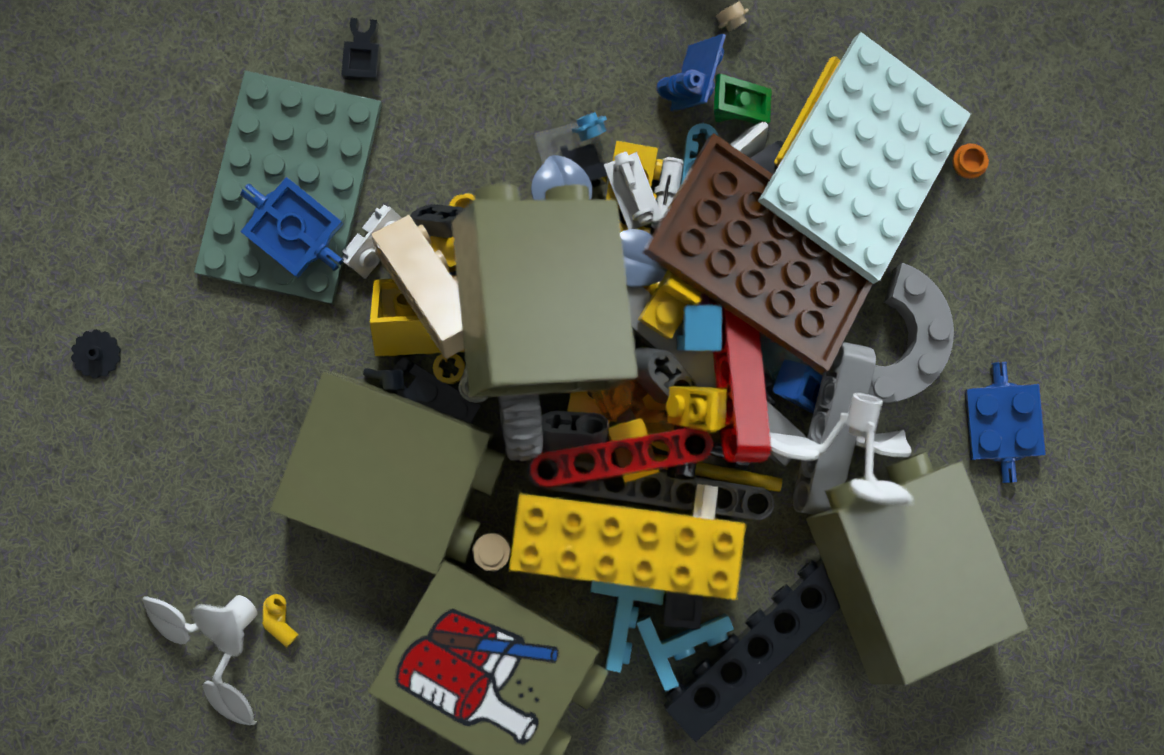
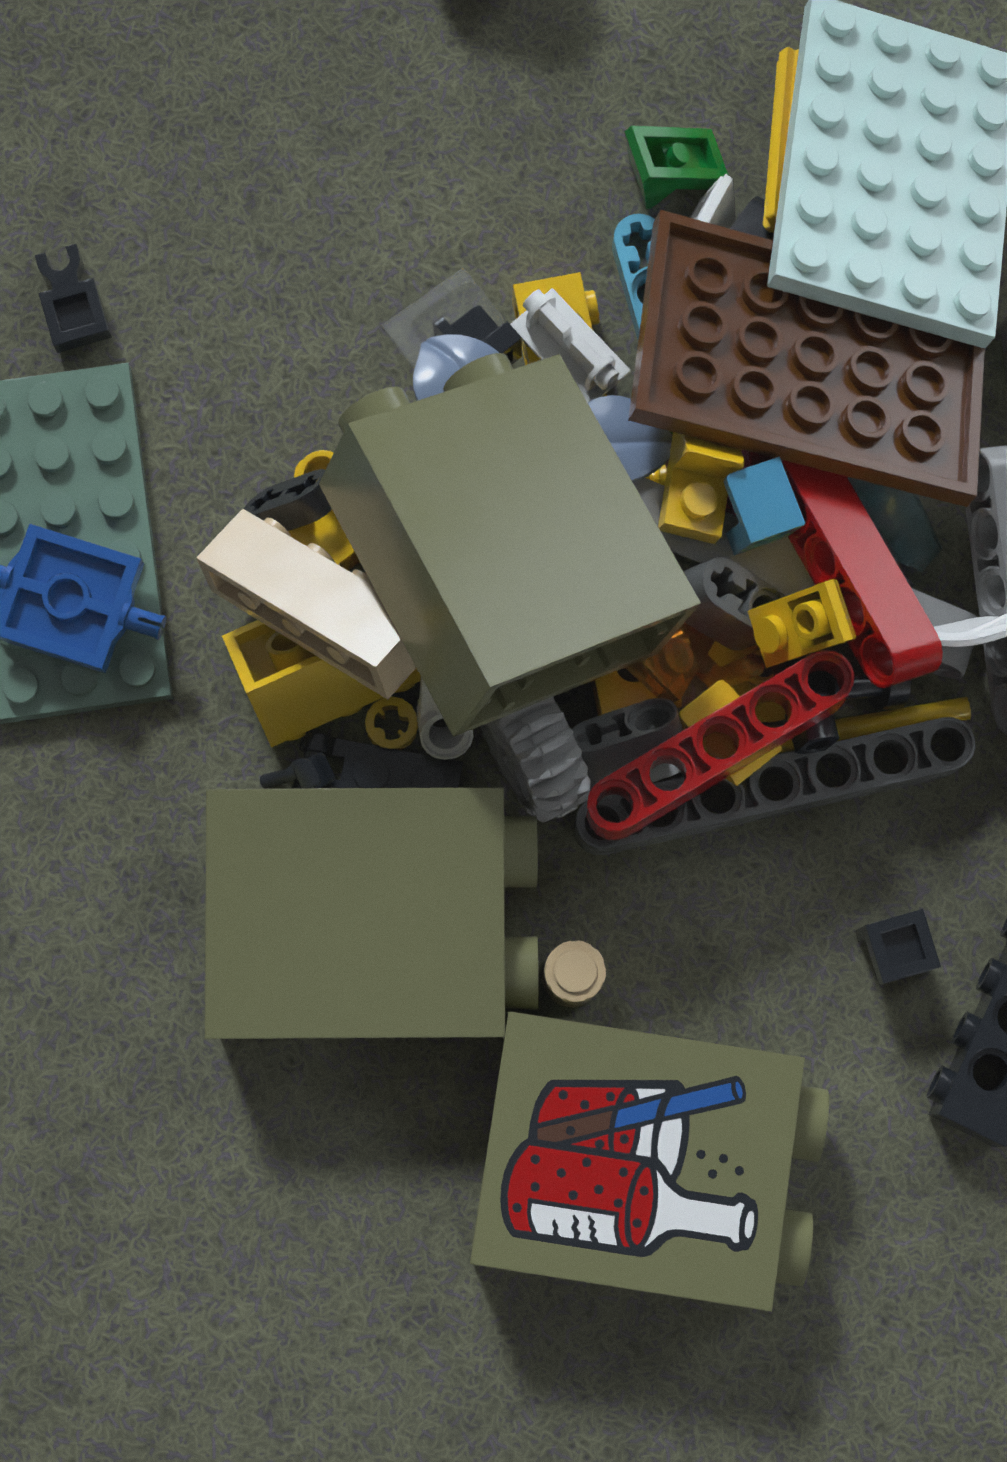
camera: 20 degrees left, 5 degrees down
white plant [142,595,258,725] -> none
yellow arm [262,594,299,648] -> none
white hinge [342,205,401,279] -> none
yellow piece [510,484,745,599] -> none
dark azure plate [571,112,607,142] -> none
medium azure bracket [590,581,665,672] -> none
medium azure bracket [636,614,734,691] -> none
white pin [651,157,684,229] -> none
blue hinge [657,34,726,112] -> none
tan plate [715,1,749,32] -> none
blue slope [773,360,823,414] -> none

